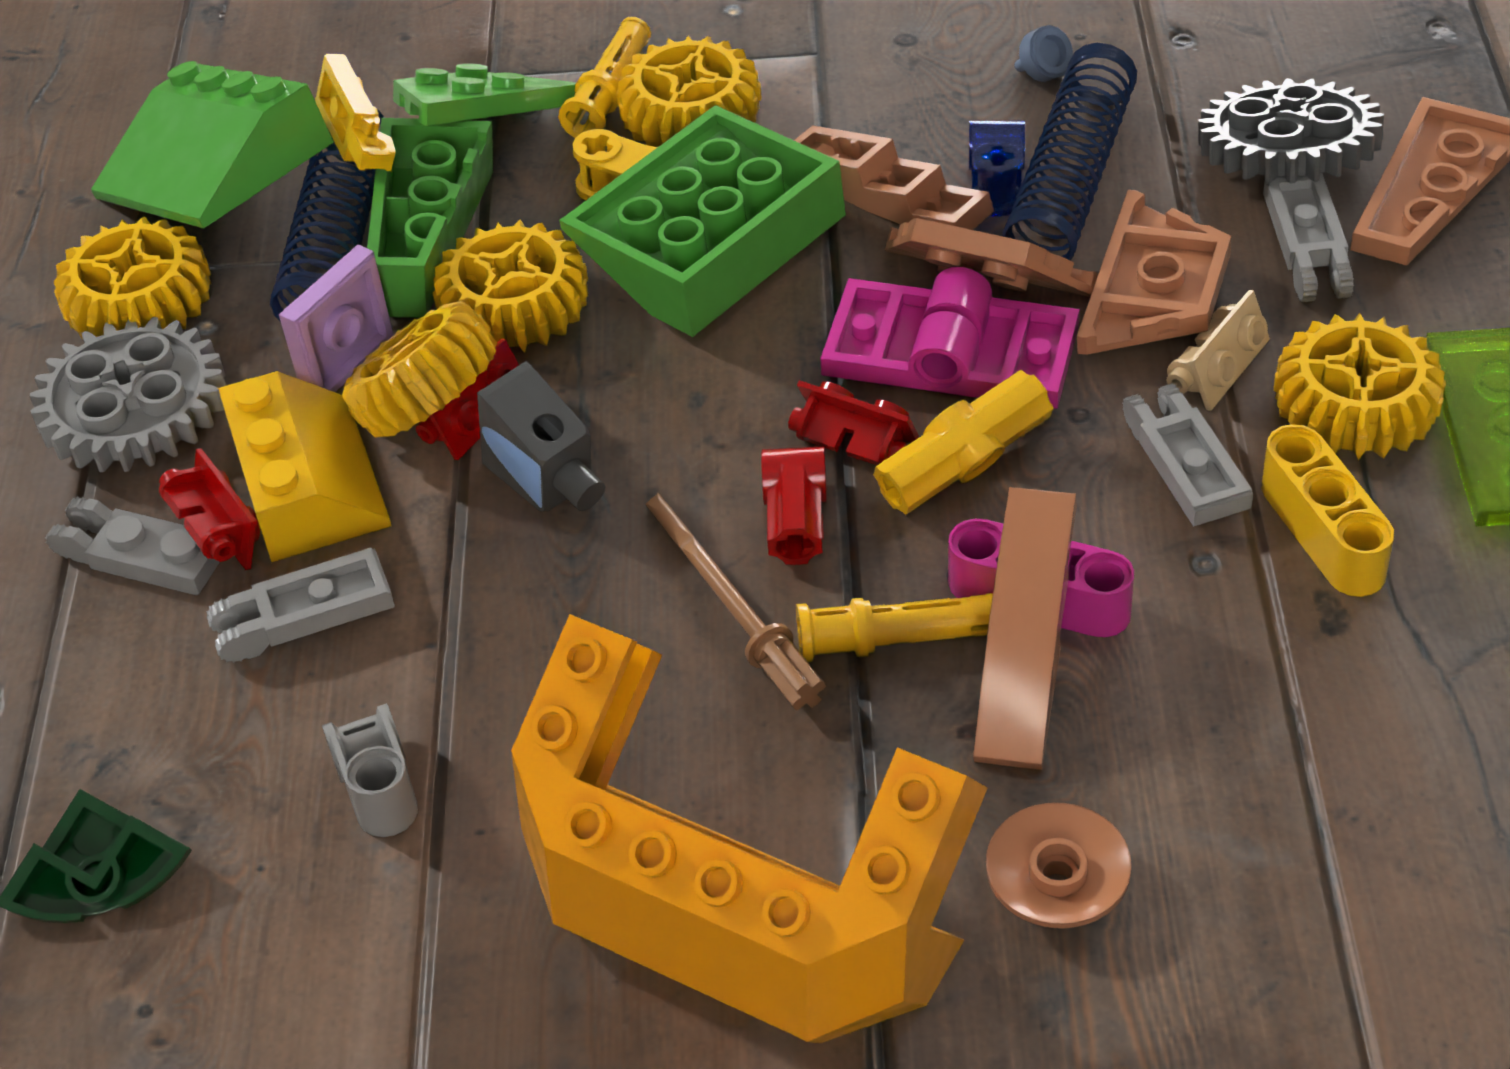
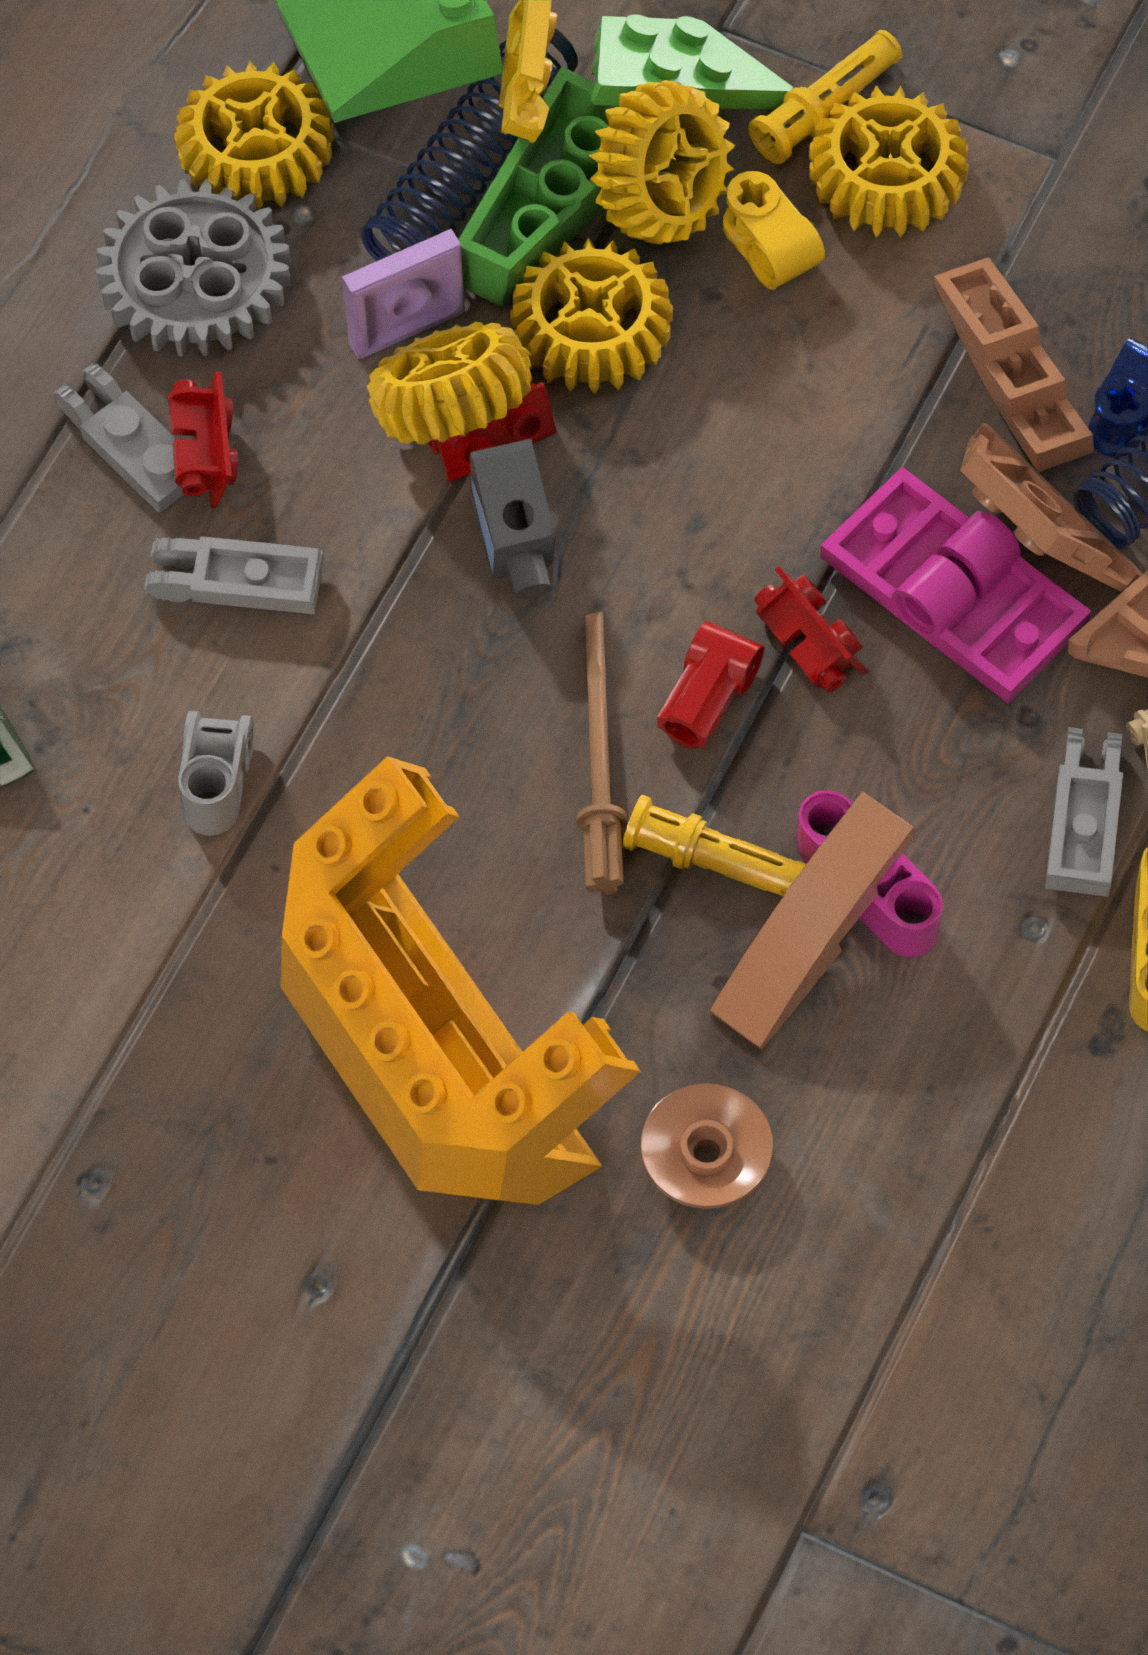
camera: 25 degrees right, 15 degrees up
yellow slope [218,371,392,562] -> none
bright green slope [559,105,846,337] -> none
yellow piece [873,370,1054,515] -> none
none -> yellow gear [589,80,735,244]

